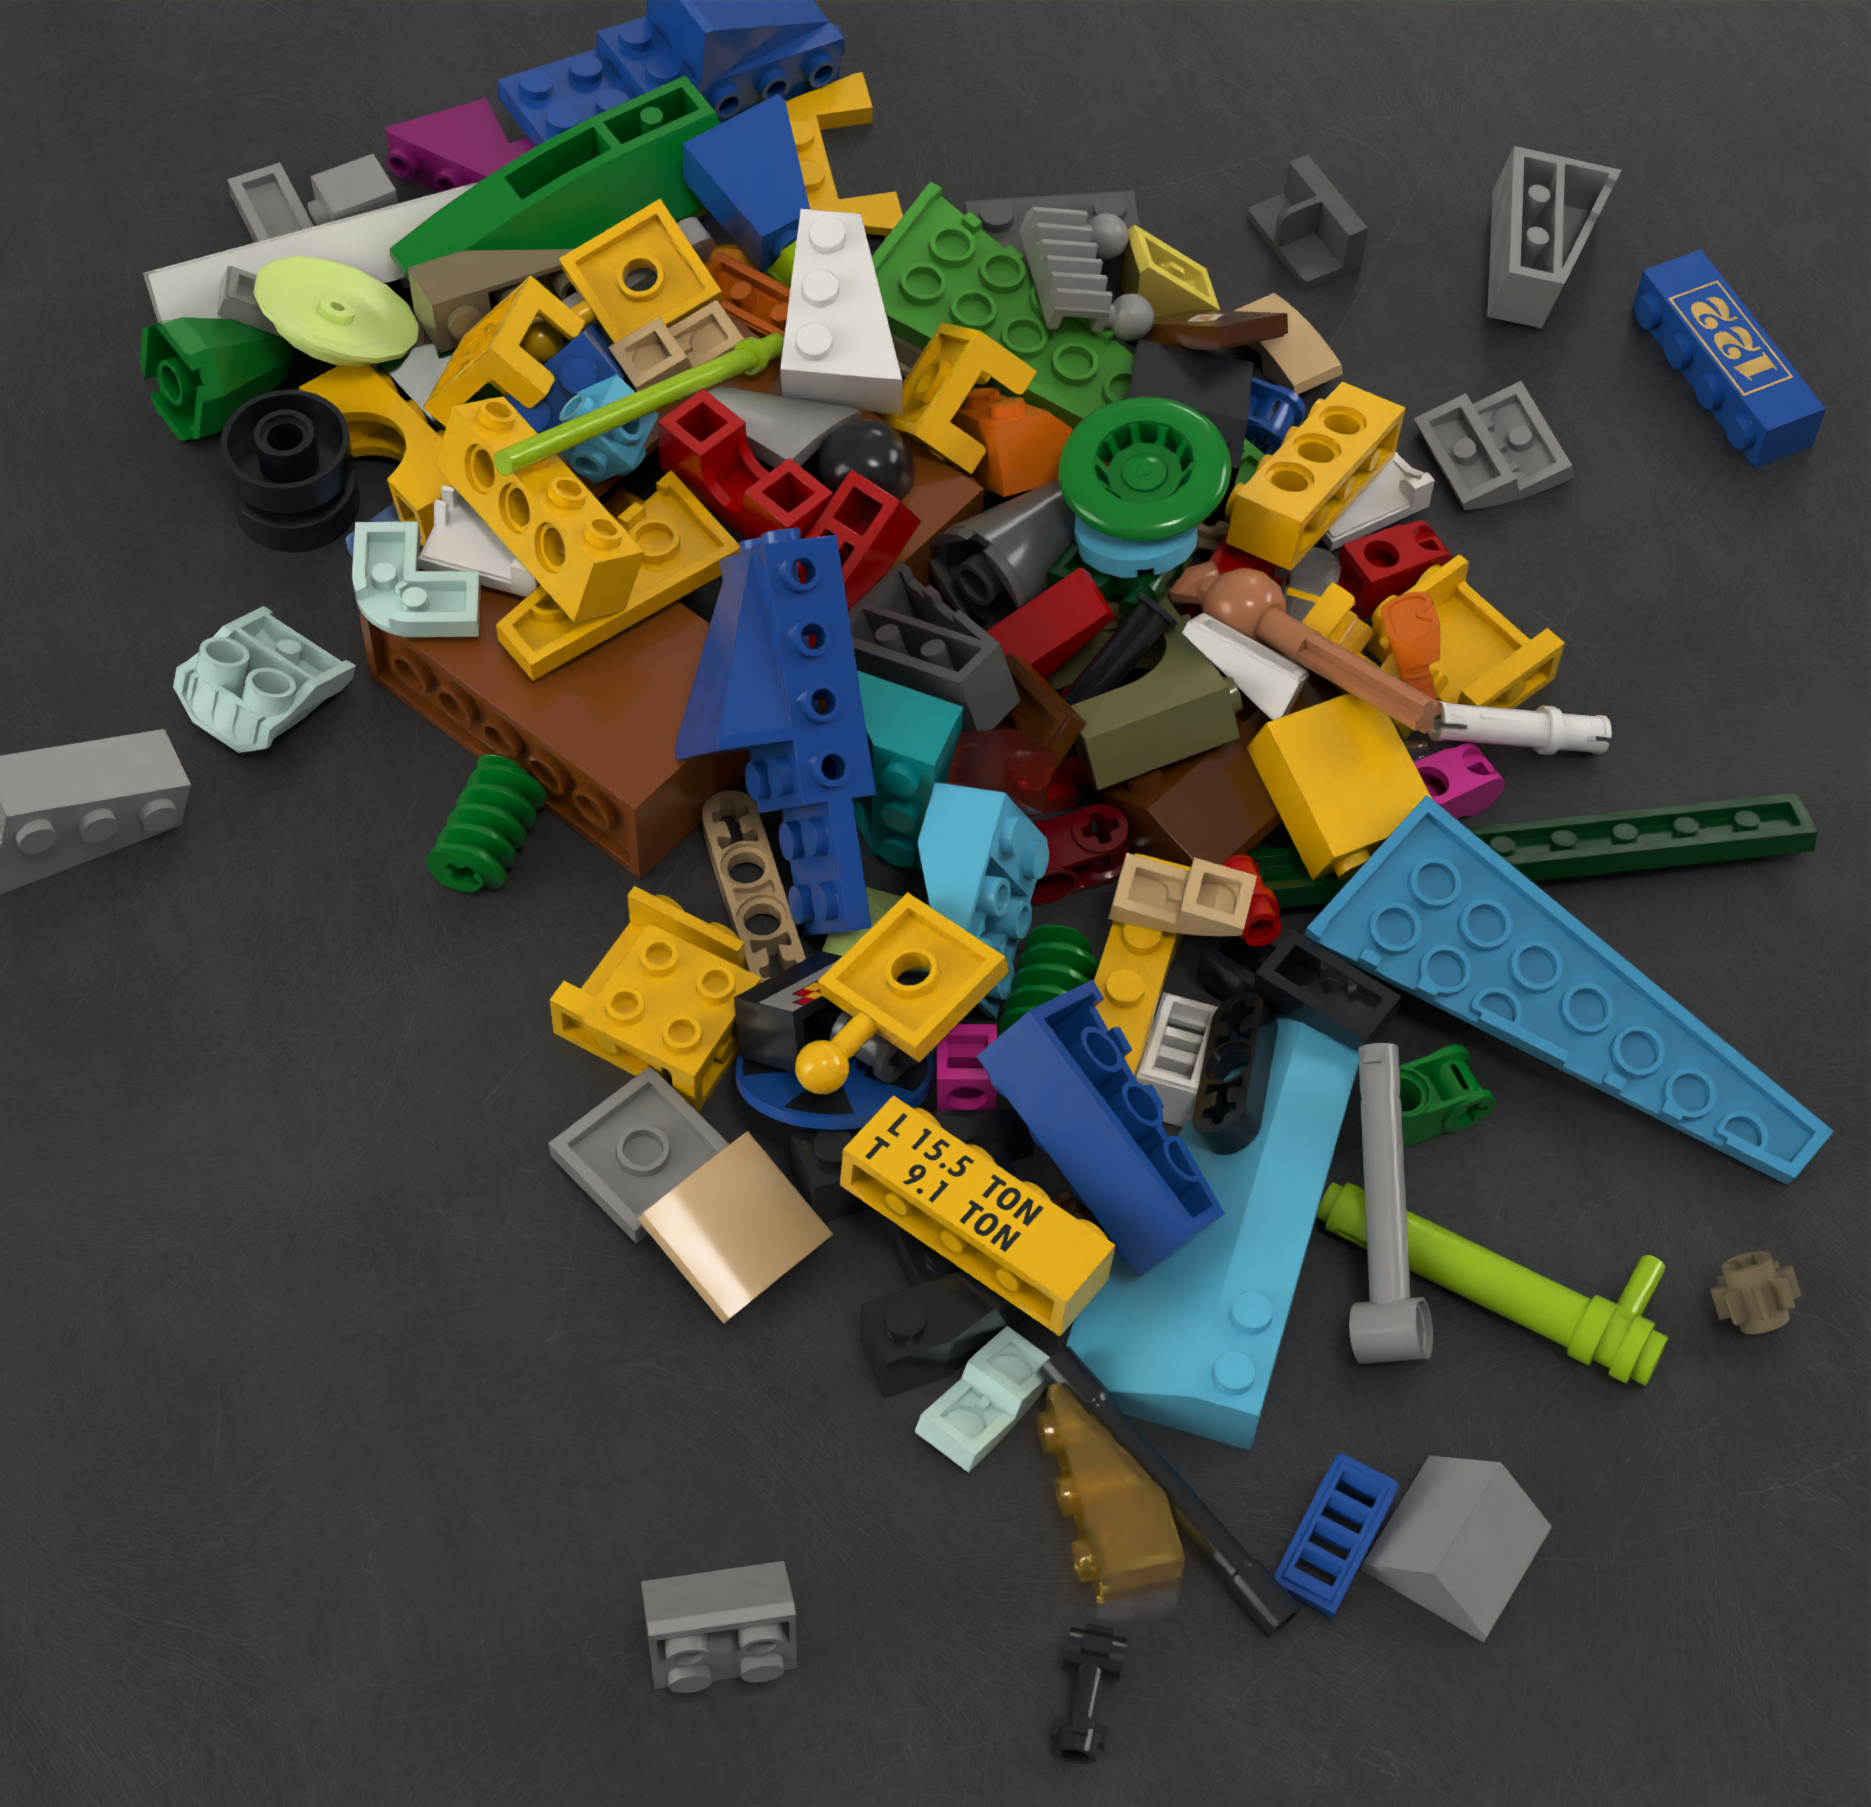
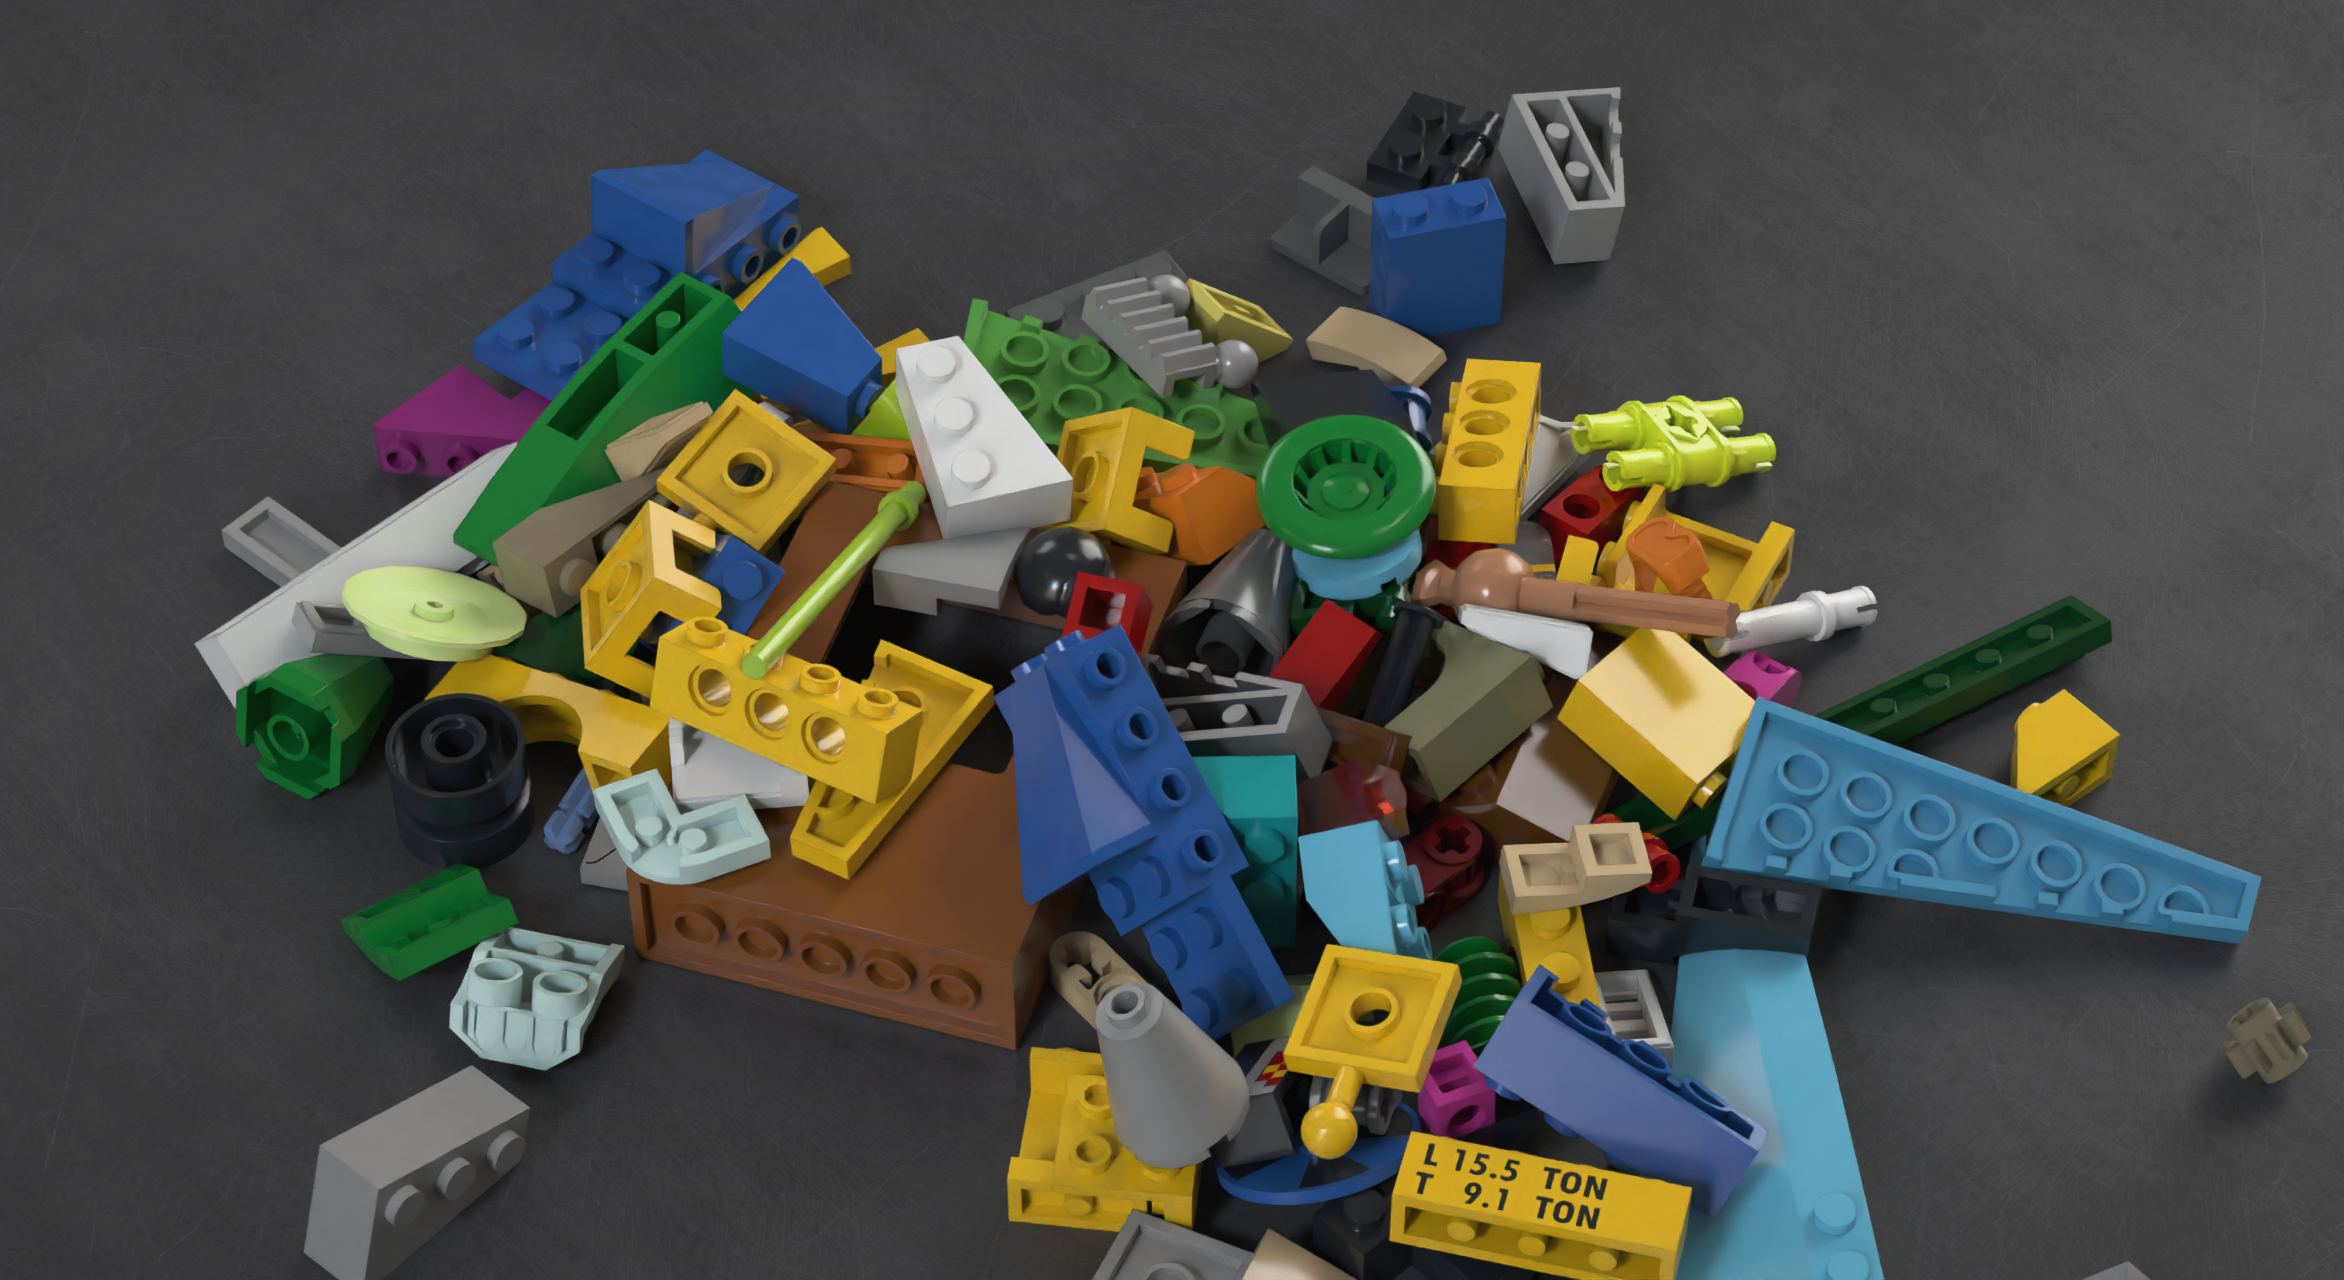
camera: 20 degrees left, 10 degrees down
light grey brick [308,154,398,226] -> none
green piece [426,754,548,893] -> none
medium azure brick [559,374,659,484] -> none
tan slope [608,300,744,391] -> none
red arch [658,388,833,540] -> none
reddish brown tile [1125,310,1288,350] -> none
black beam [1192,992,1278,1155] -> none
lime cylinder [1316,1182,1669,1386] -> none
light grey piece [1349,1043,1433,1364] -> none
green piece [1399,1044,1497,1149] -> none
light grey slope [1413,381,1575,510] -> none
blue brick [1632,249,1826,469] -> none
none -> green slope [340,863,519,981]
none -> tan slope [604,401,713,482]
none -> light grey cone [1095,982,1250,1169]
none -> black plate [1367,91,1504,192]
none -> blue brick [1369,178,1507,338]
none -> neon yellow pin [1570,395,1776,493]
none -> yellow slope [2010,689,2120,807]

